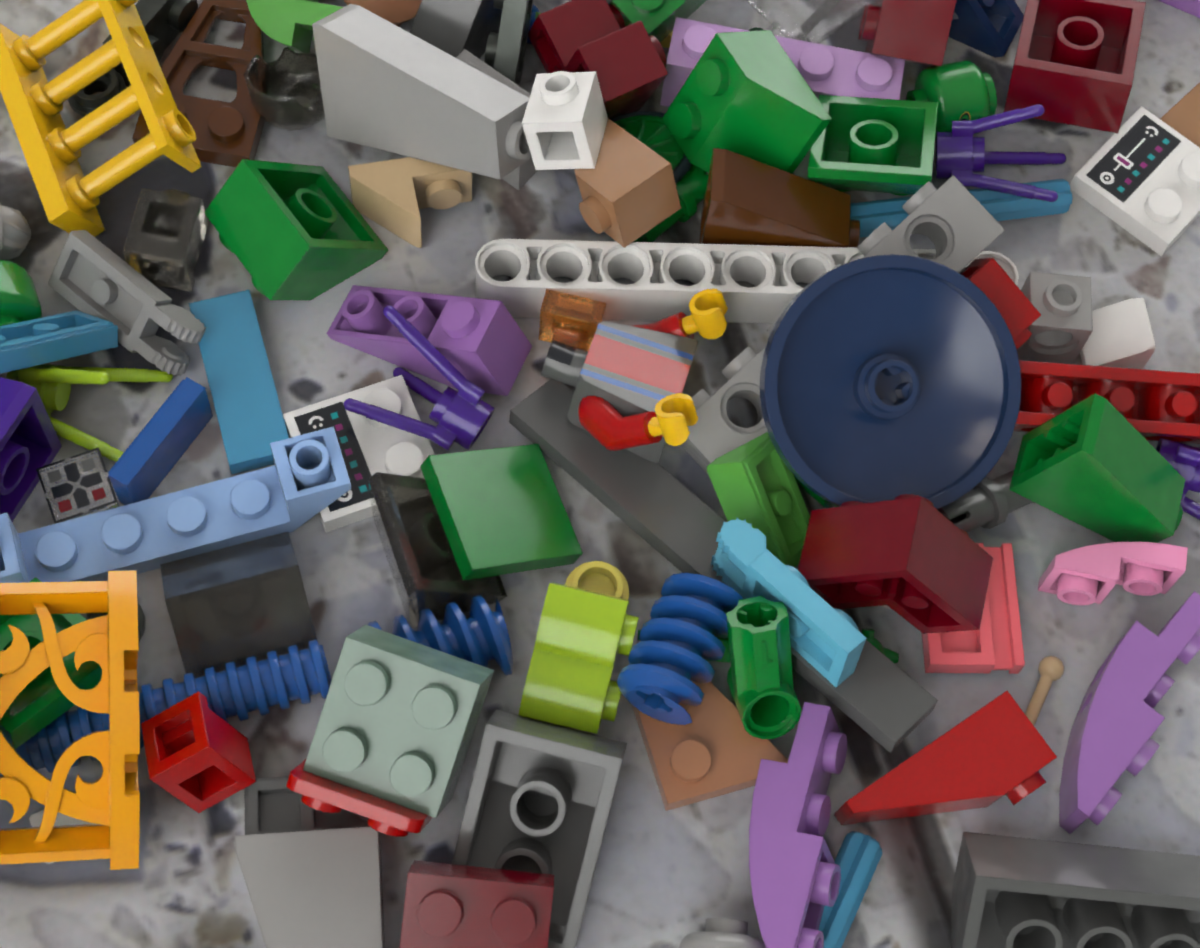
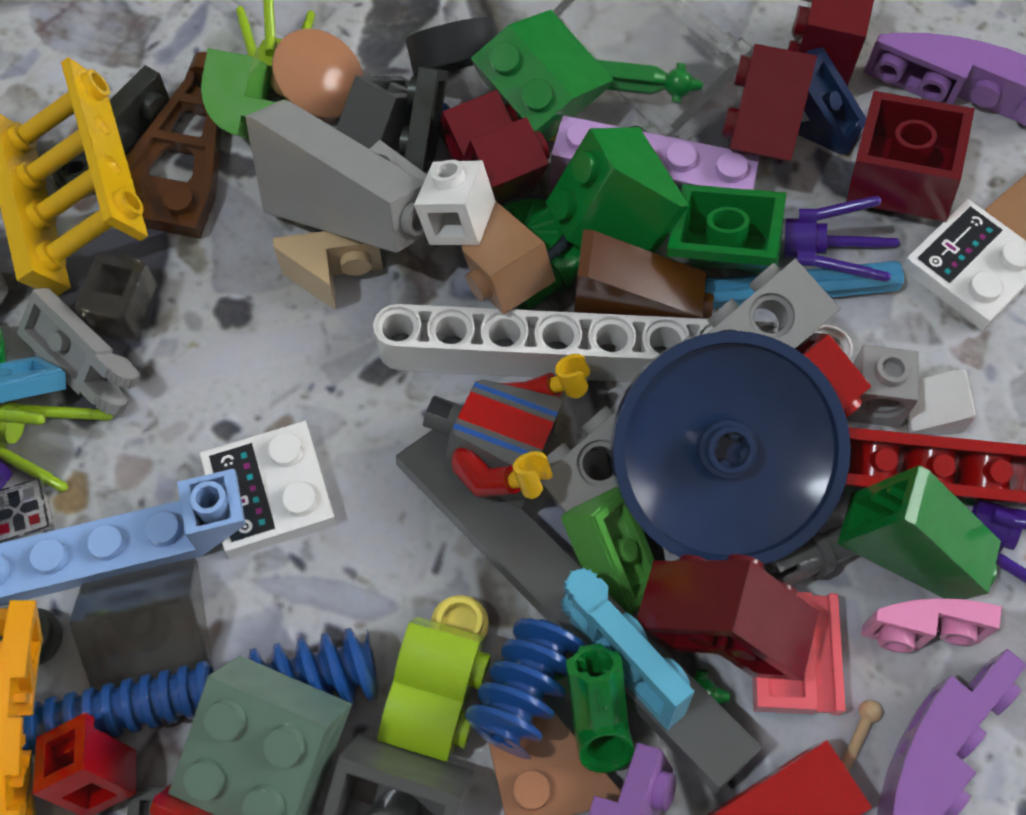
camera: 10 degrees right, 0 degrees up
blue tile [108,377,213,505] -> none
dark azure tile [189,289,289,474] -> none
green slope [204,159,388,300] -> none
clear smoke hair [244,47,325,131] -> none
medium lavender slope [326,285,532,396] -> none
dark purple plant [344,305,495,451] -> none
clear smoke slope [368,472,507,629] -> none
green tile [420,444,583,581] -> none
clear orange tile [539,289,607,351] -> none
green head [906,61,997,141] -> none

